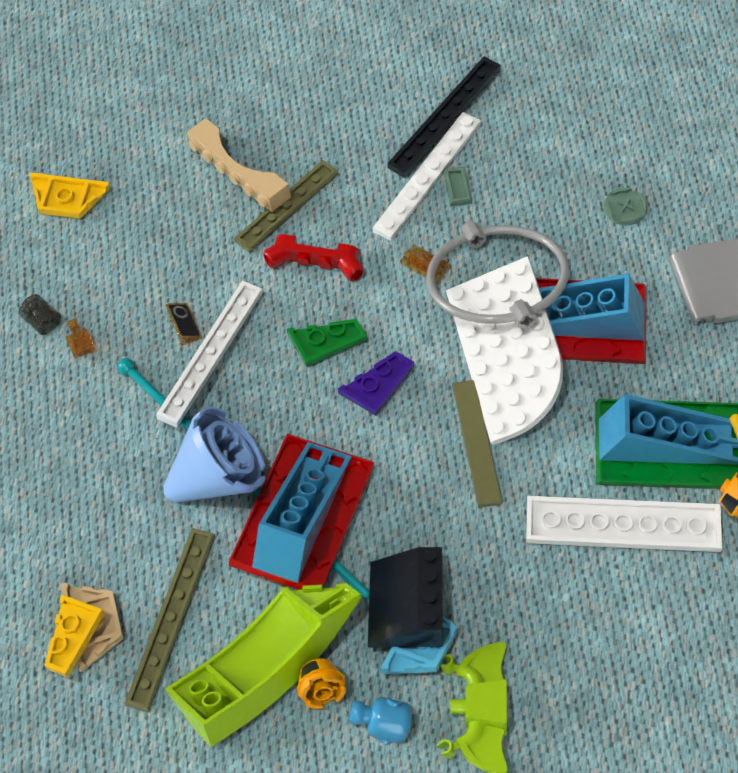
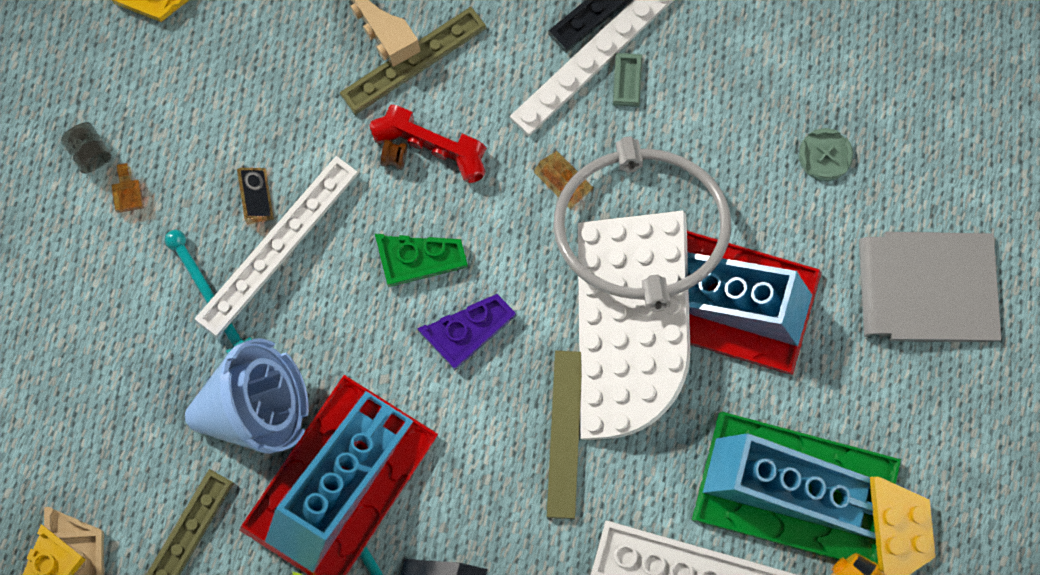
camera: 10 degrees right, 15 degrees up
none -> reddish brown wheel [380,140,408,170]

